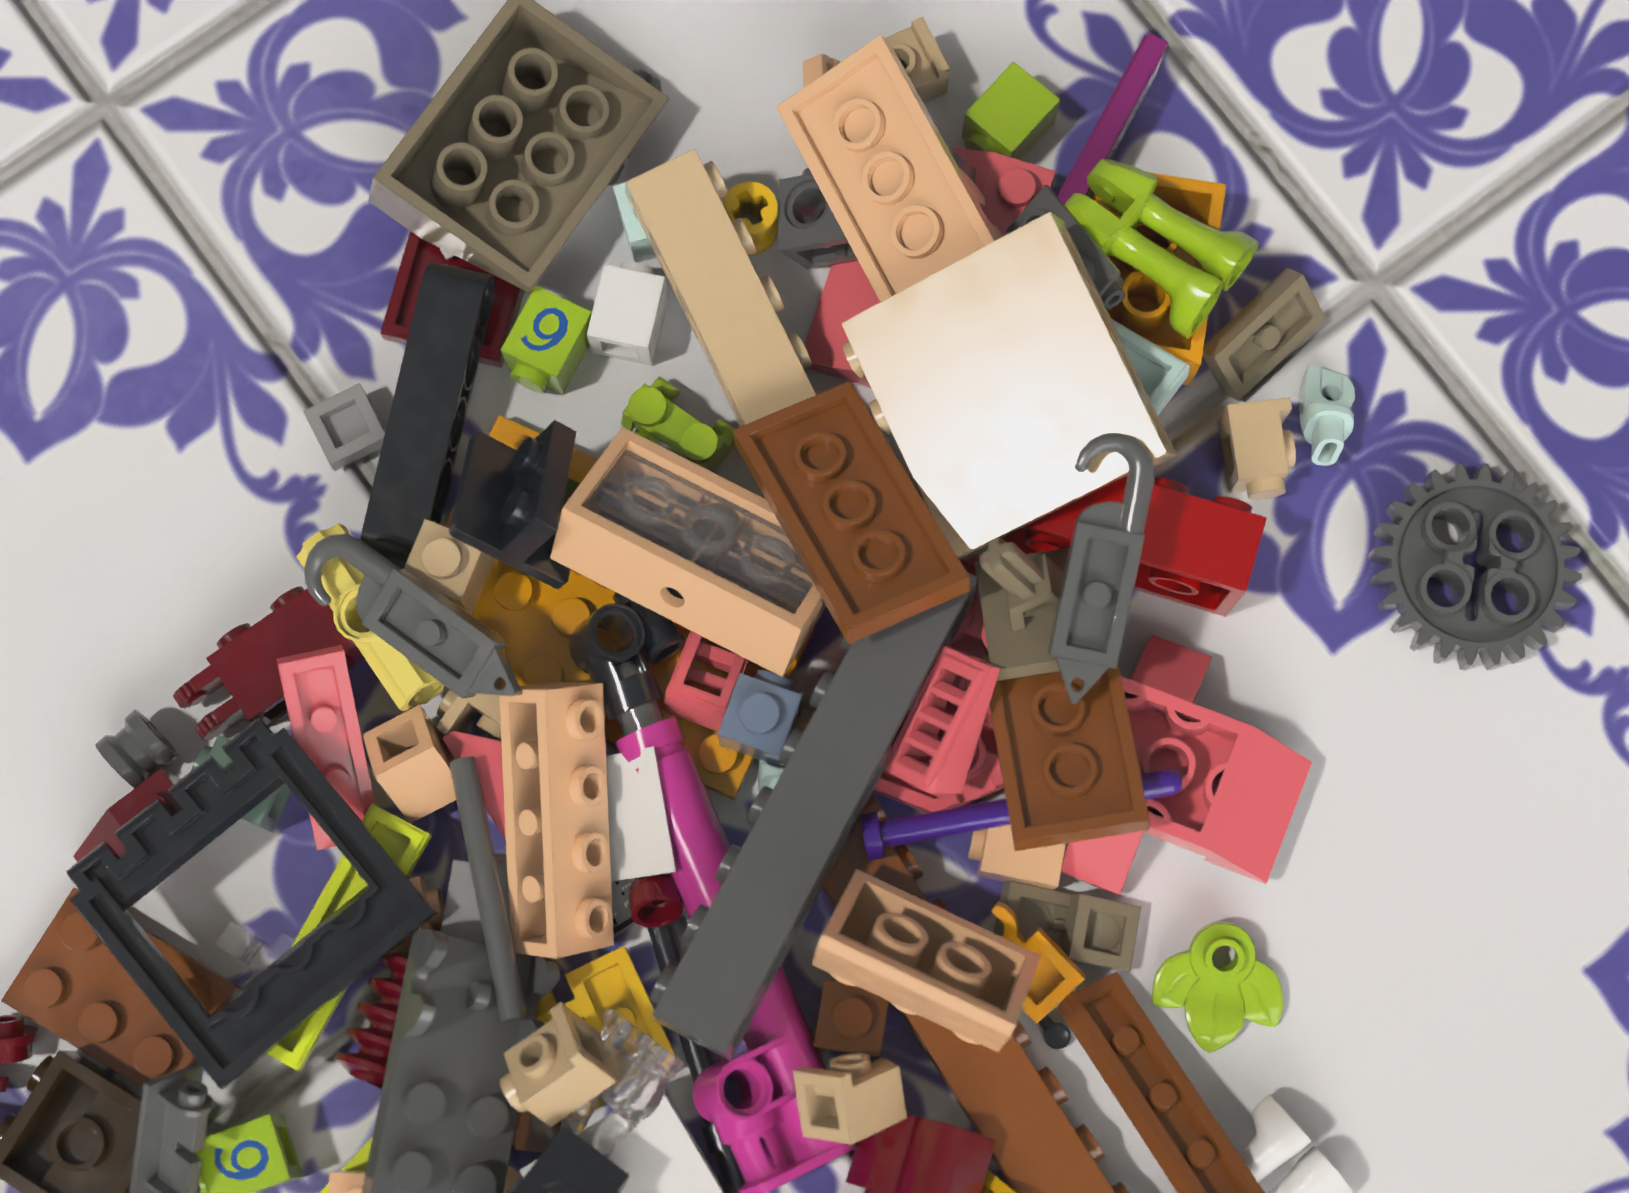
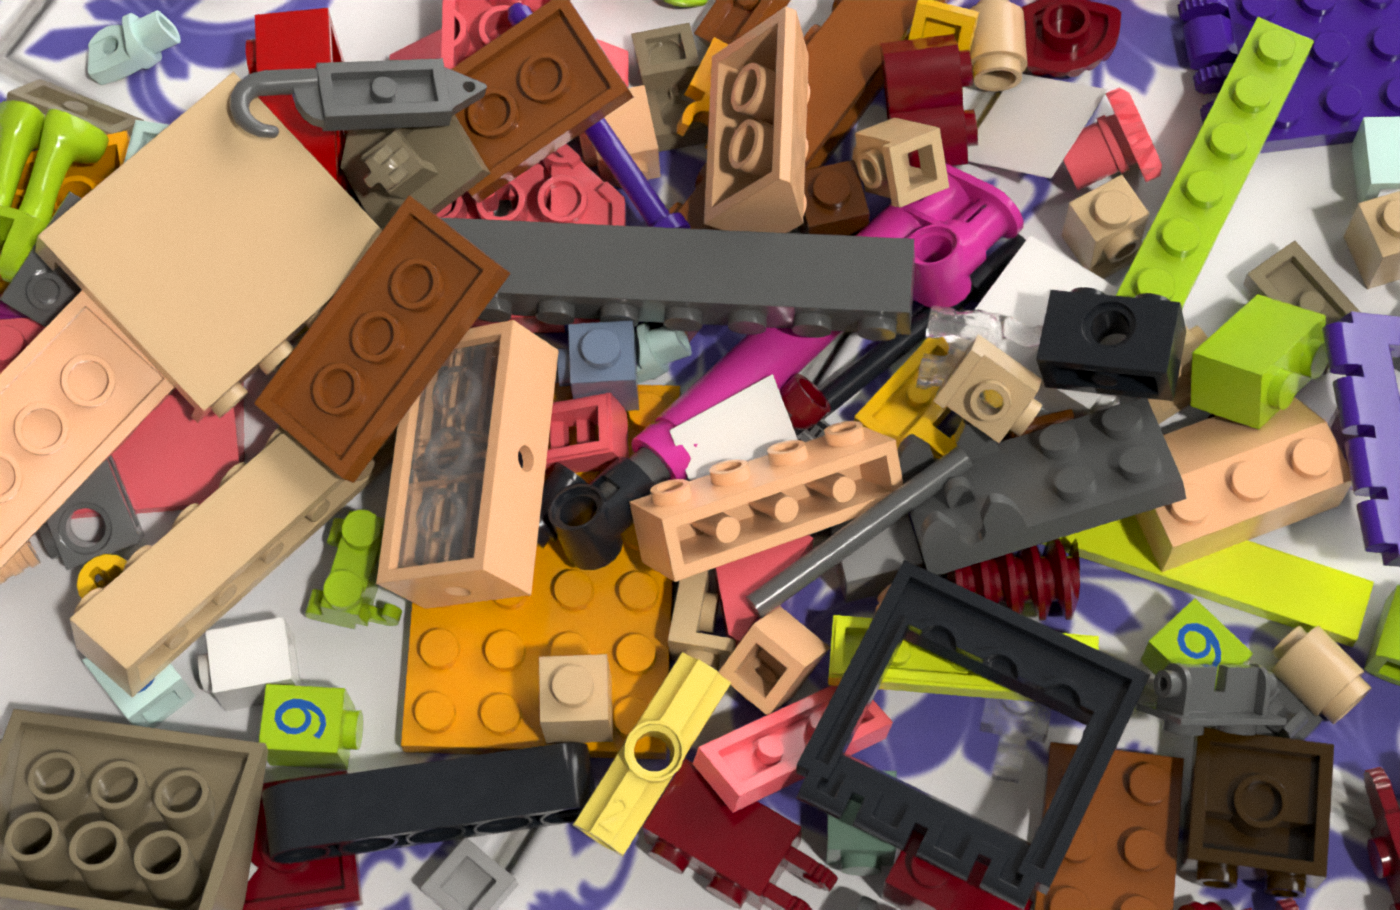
camera: 110 degrees left, 10 degrees down
dark grey plate [304,534,522,699] -> none
black bracket [449,420,580,589] -> none
coral slope [885,645,1000,794] -> none
tan brick [1217,397,1296,500] -> none

